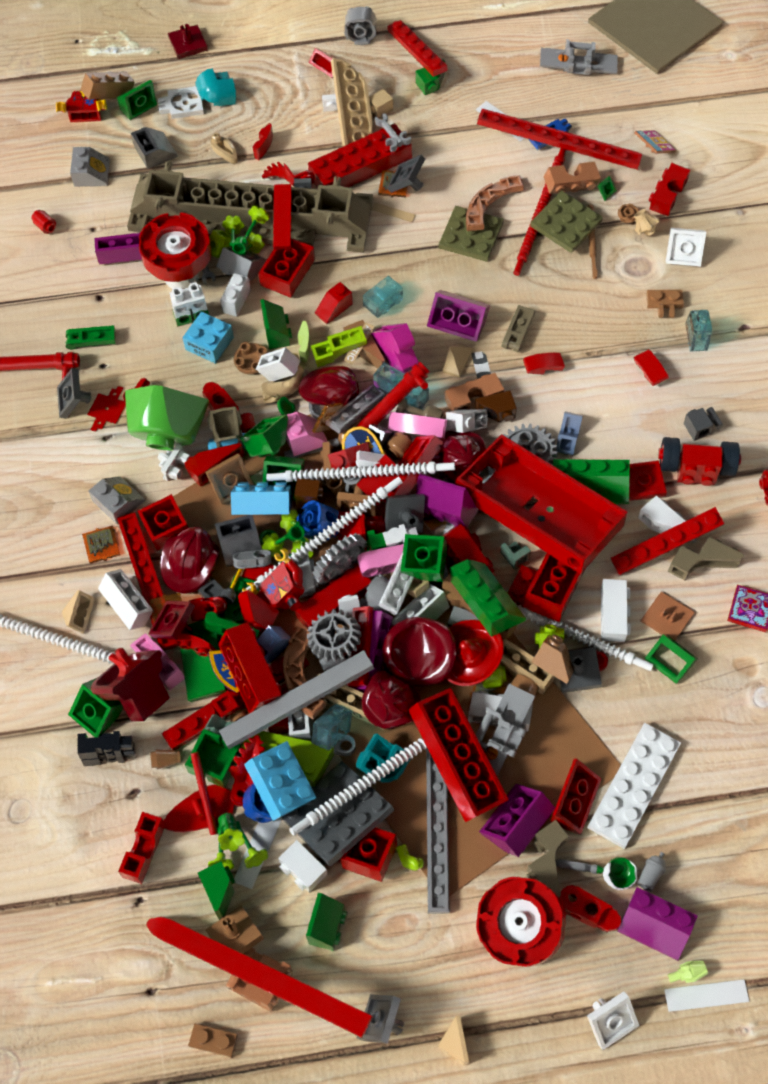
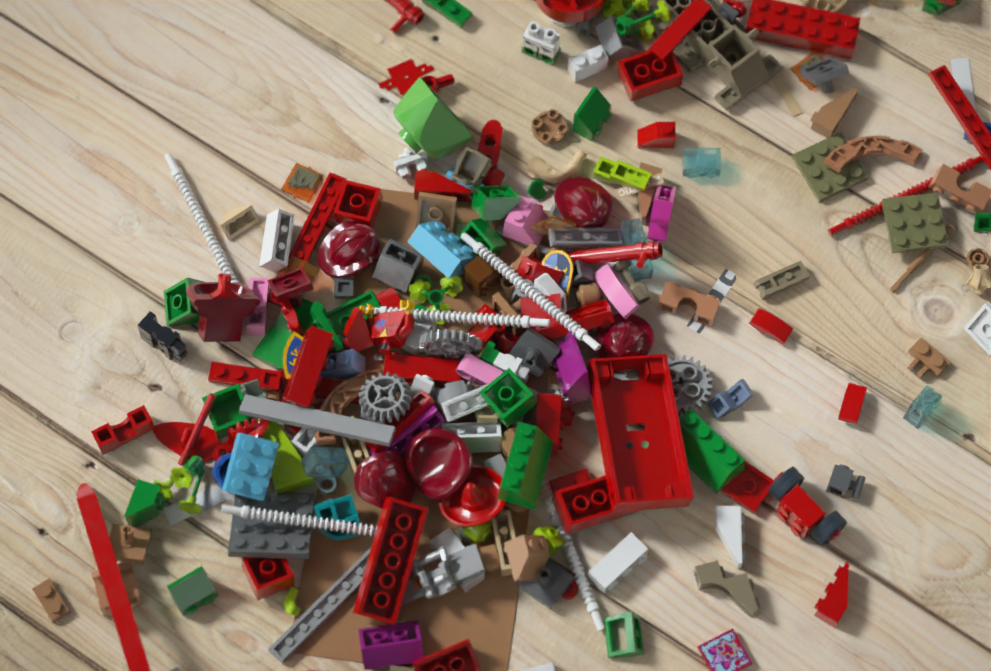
camera: 40 degrees right, 5 degrees up
dark grey tile [57,368,91,419] -> none
light grey slope [88,476,145,524] -> none
medium nougat cone [150,749,181,770] -> none
medium azure brick [182,312,234,364] -> none
red piece [188,596,227,621] -> none
dark grey hinge [220,568,245,605] -> none
light grey piece [233,550,272,569] -> none
white brick [256,347,300,381] -> none
white brick [279,840,328,893] -> none
blue brick [296,500,339,543] -> none
yellowish green slope [298,321,310,362] -> none
light grey bar [375,113,411,152] -> none
magenta slope [427,290,490,342] -> none
tan slope [443,342,473,378] -> none
white slope [446,409,488,433] -> none
reddish brown slope [475,390,517,422] -> none
sand green panel [500,542,531,569] -> none
red plate [610,507,725,576] -> none
nougat piece [640,592,695,640] -> none
none -> medium nougat slope [810,87,859,138]

